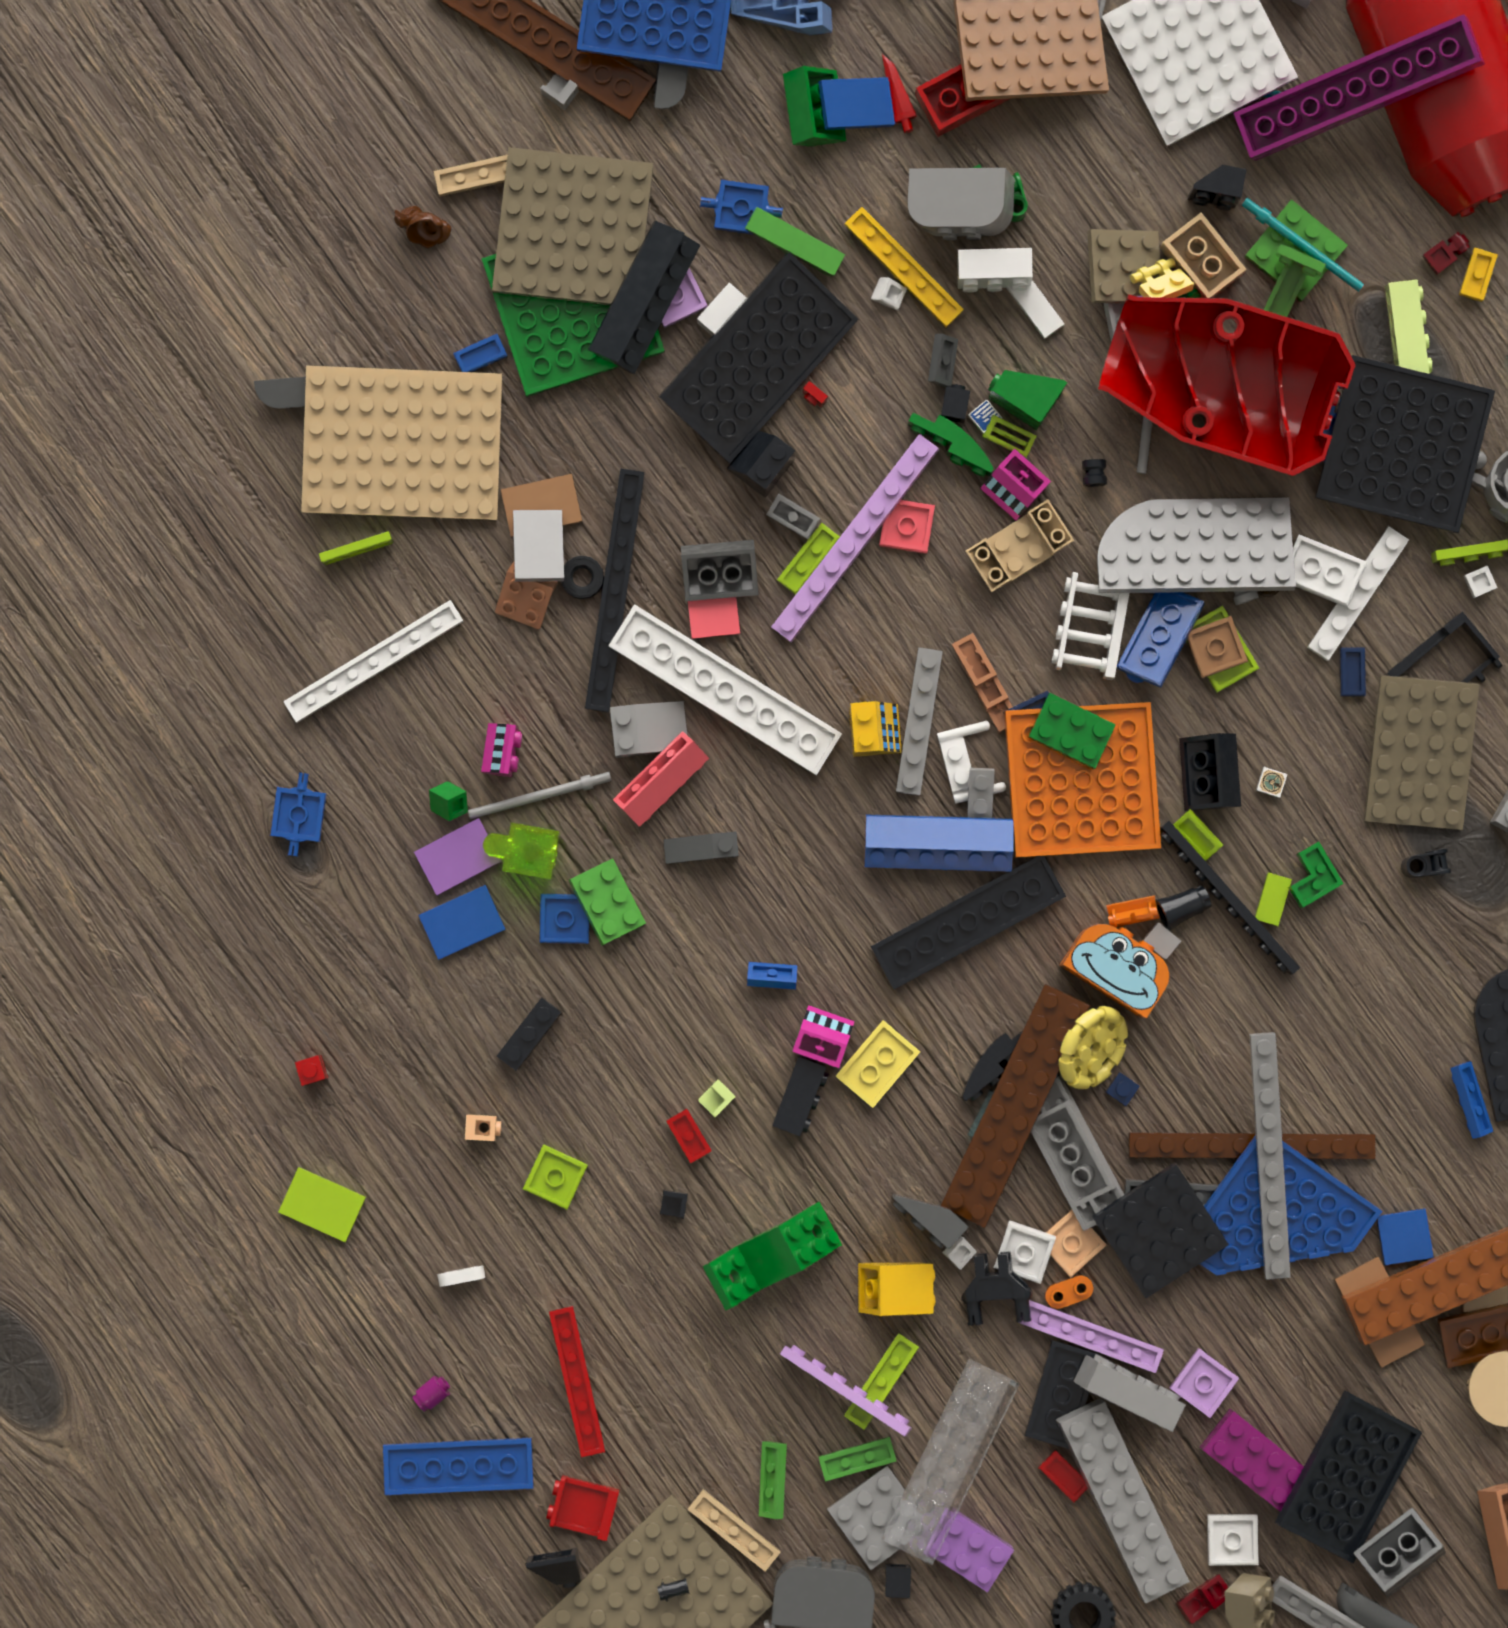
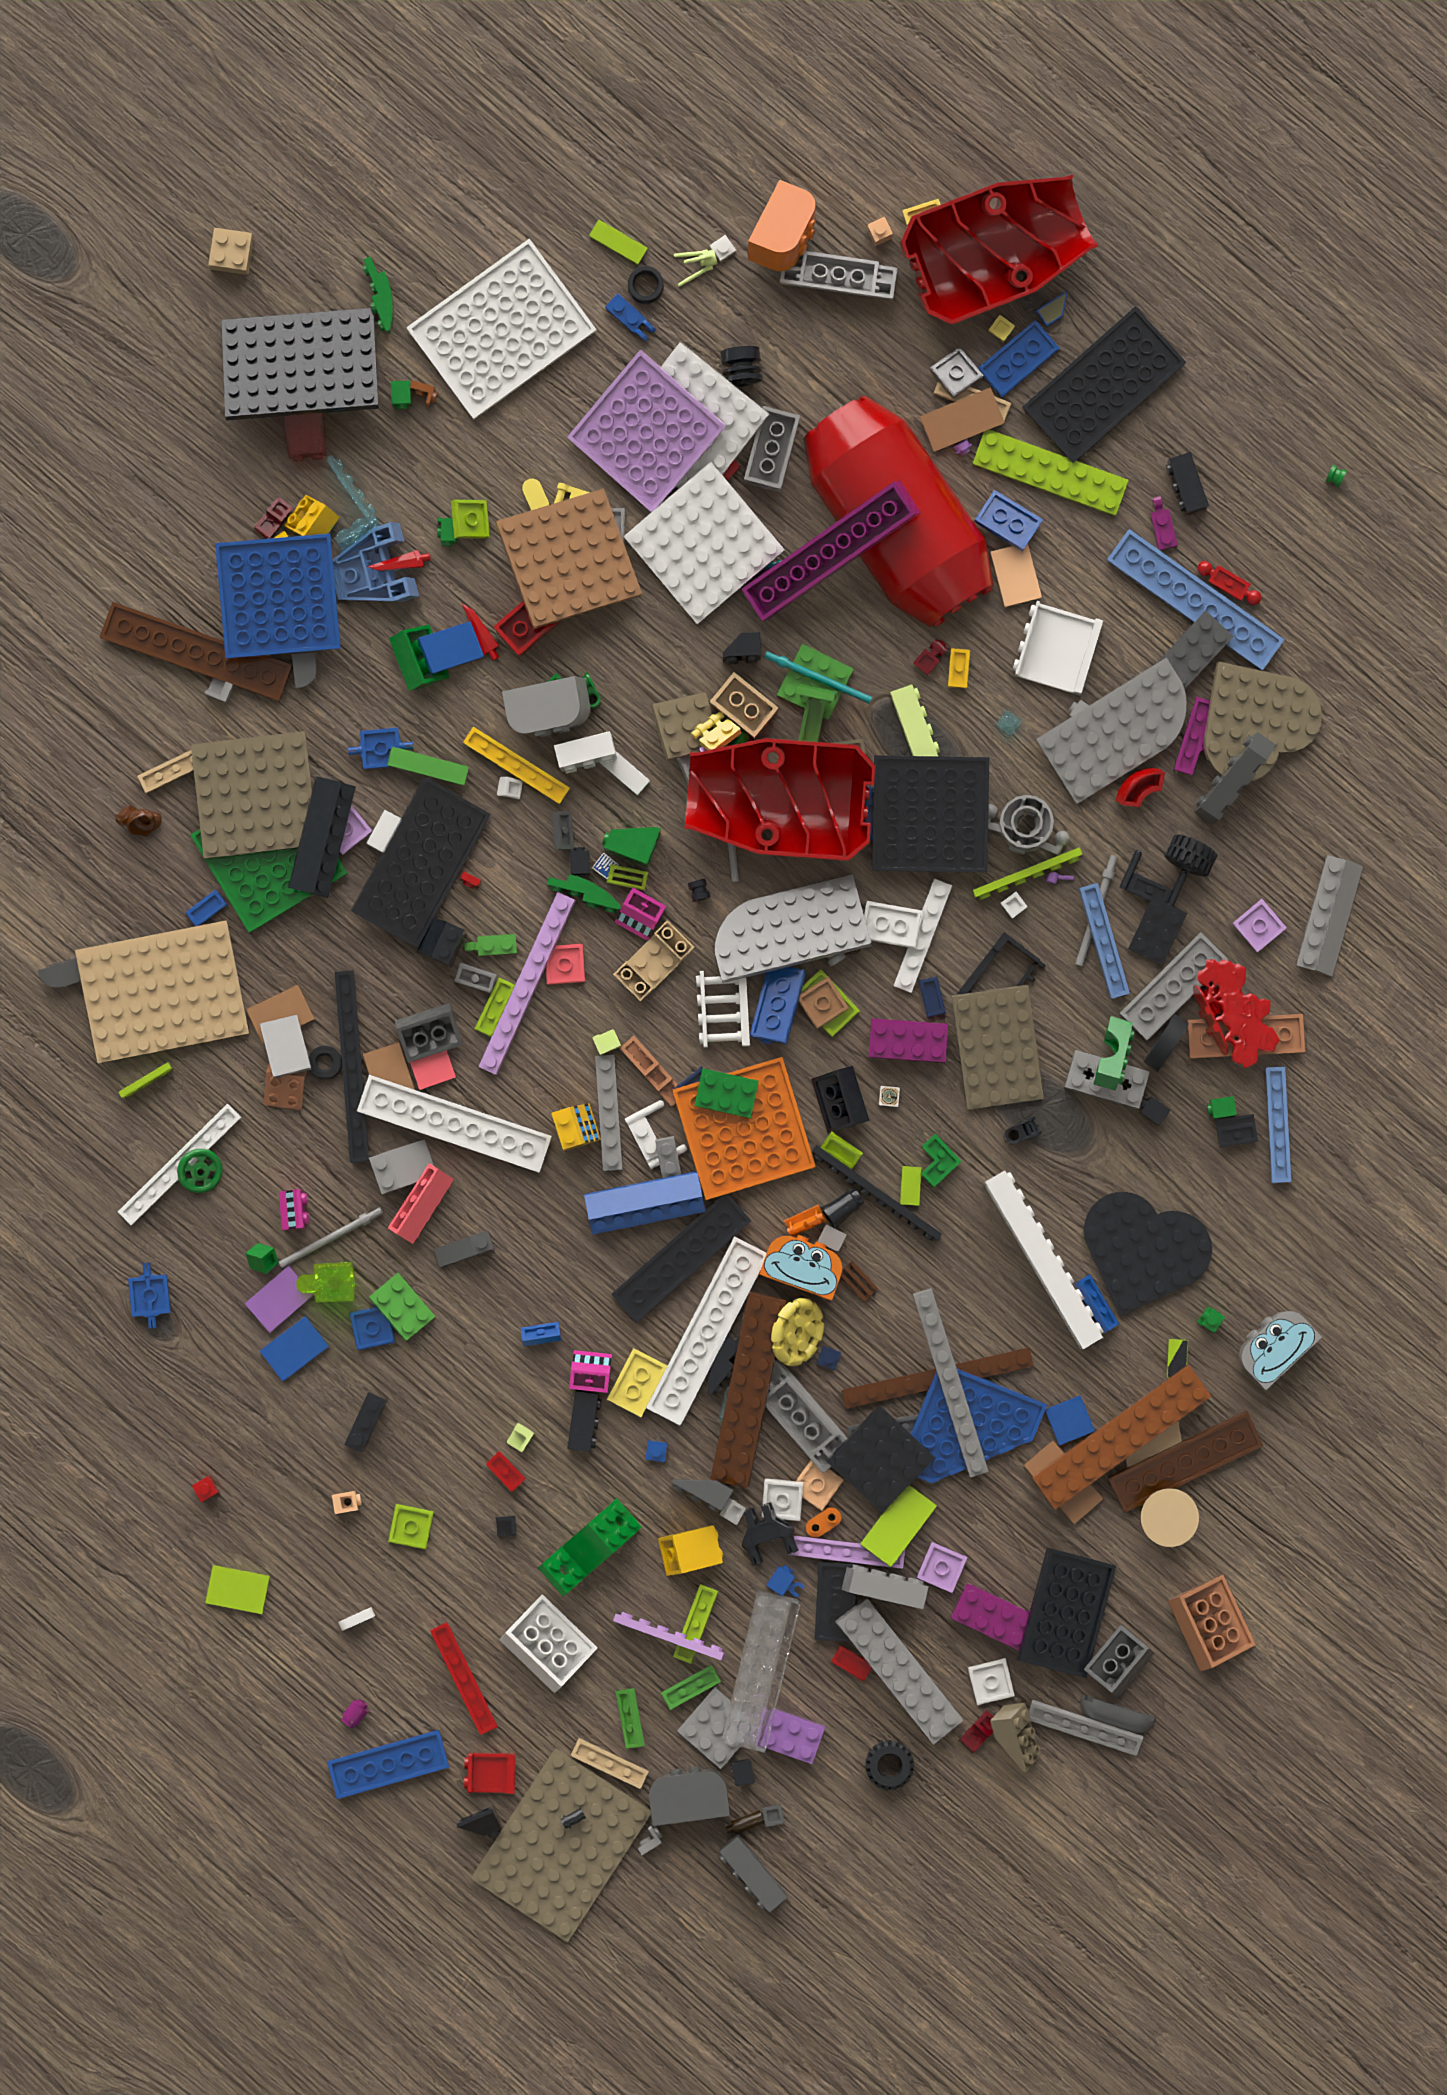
camera: 10 degrees left, 0 degrees up
none -> green plate [177,1149,223,1193]
none -> medium nougat tile [363,1042,415,1090]
none -> bright green plate [464,934,517,956]
none -> white slope [499,1595,597,1693]
none -> yellowish green panel [592,1029,621,1056]
none -> white plate [646,1236,767,1425]
none -> blue plate [646,1440,667,1462]
none -> blue brick [766,1565,804,1597]
none -> reddish brown tile [841,1261,878,1302]
none -> lime tile [860,1485,937,1568]
none -> magenta brick [868,1018,948,1063]
none -> white brick [983,1171,1104,1349]

